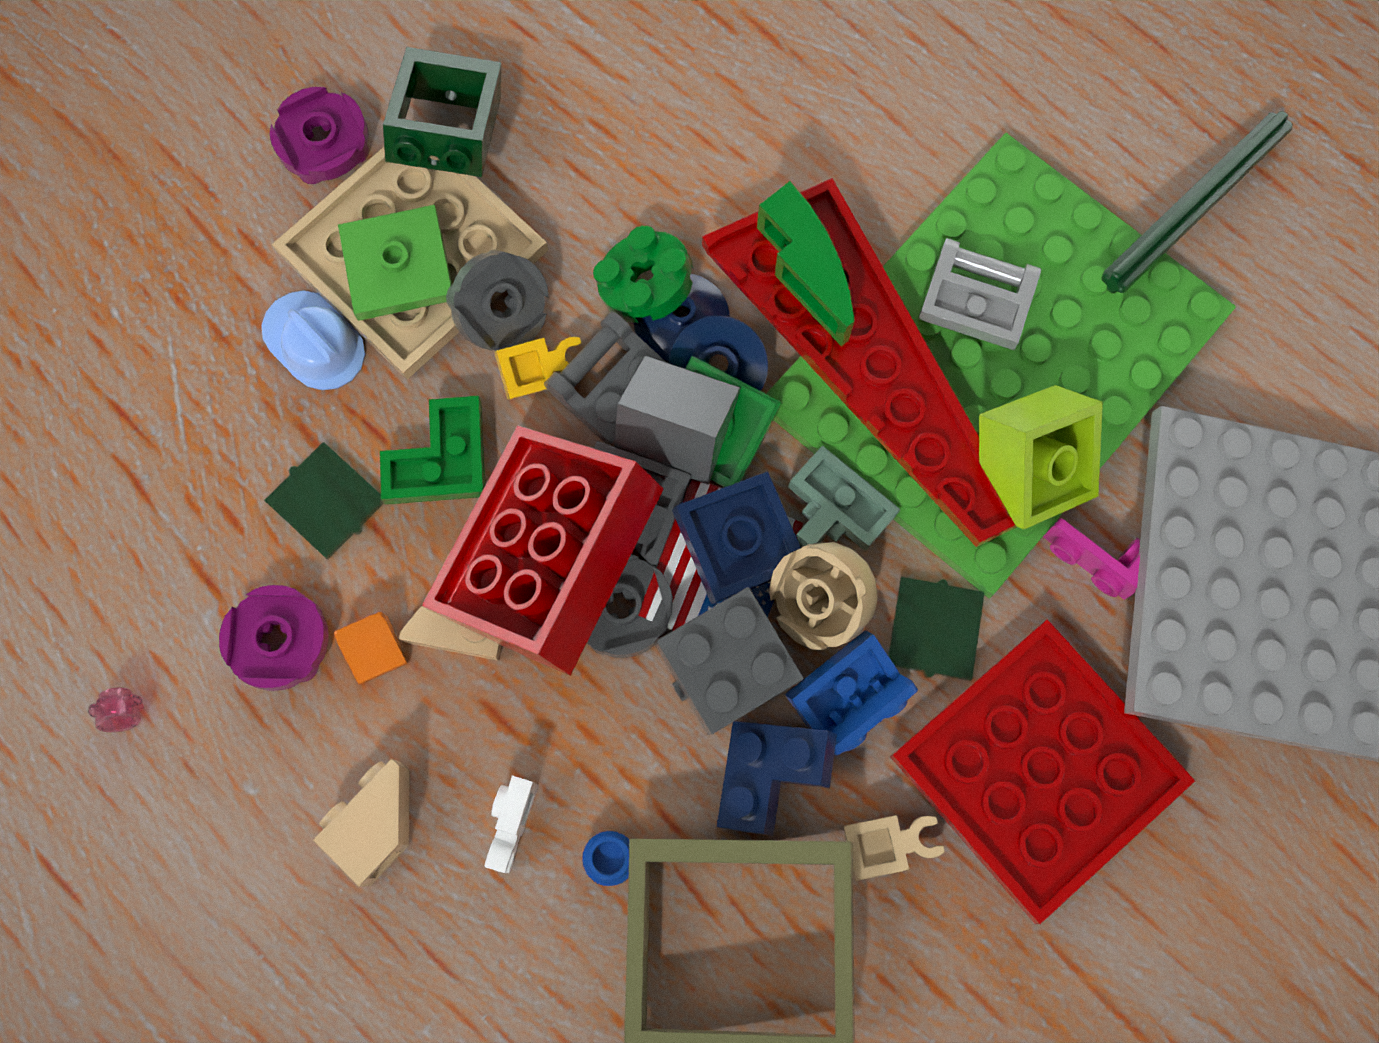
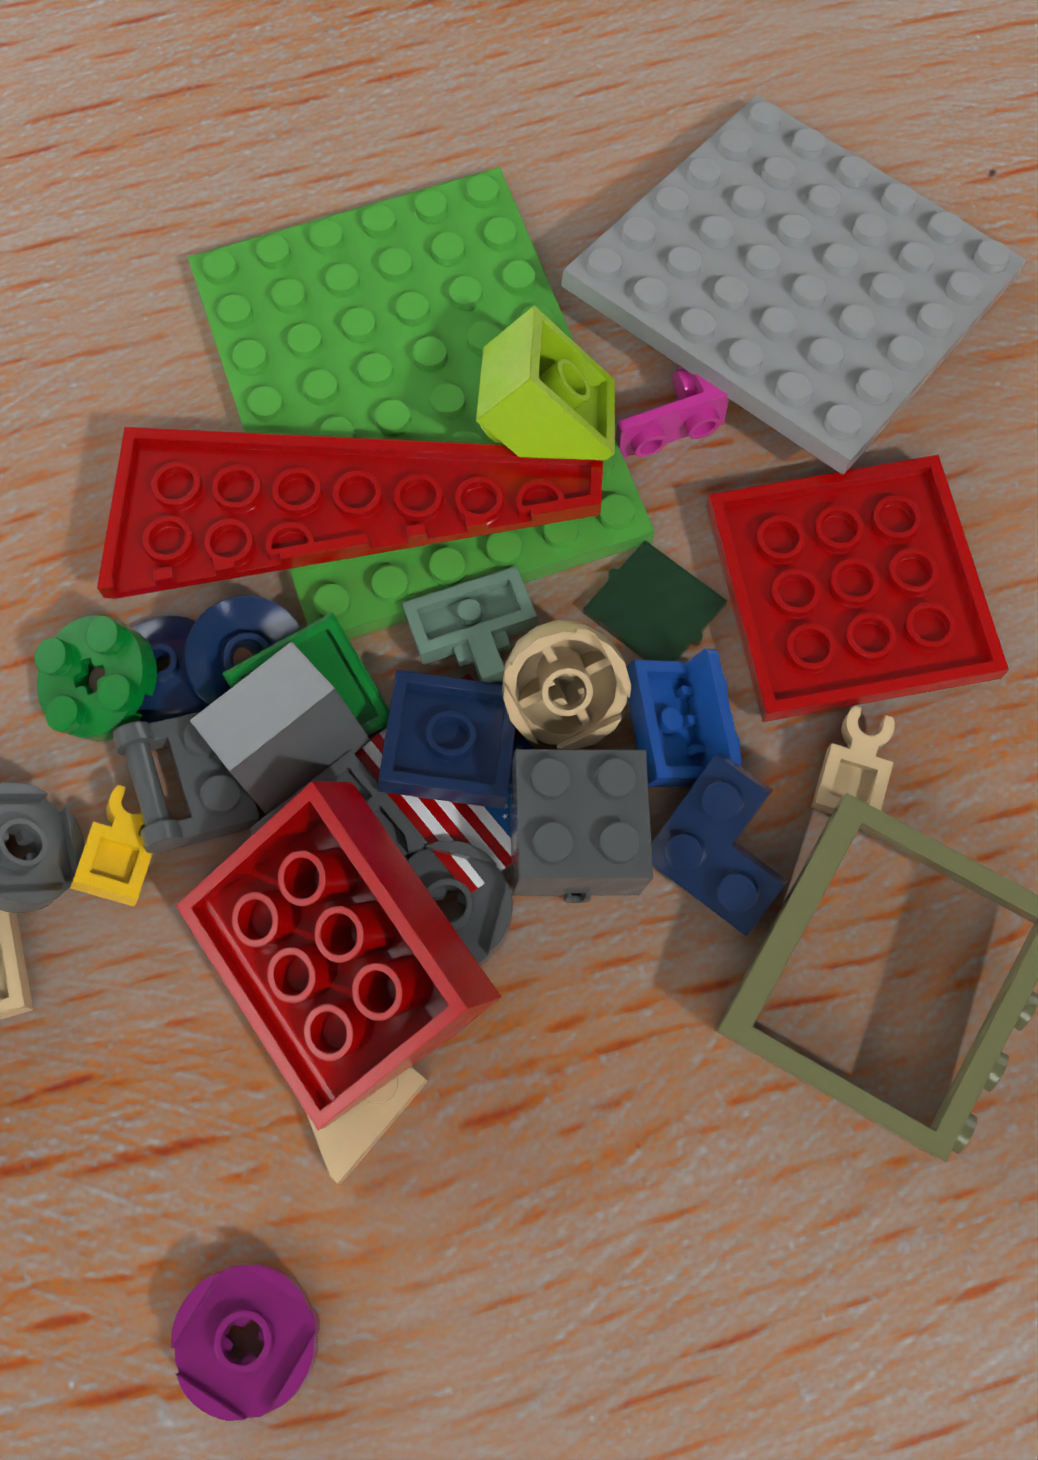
camera: 60 degrees left, 5 degrees down
clear green piece [264,442,384,560] -> none
tan slope [313,759,410,886] -> none
orange slope [333,612,408,685] -> none
green plate [380,396,485,505] -> none
white plate [484,776,538,873] -> none
blue plate [582,831,630,886] -> none
green slope [757,181,855,346] -> none
light grey plate [918,238,1041,350] -> none
dark green axle [1101,111,1293,294] -> none

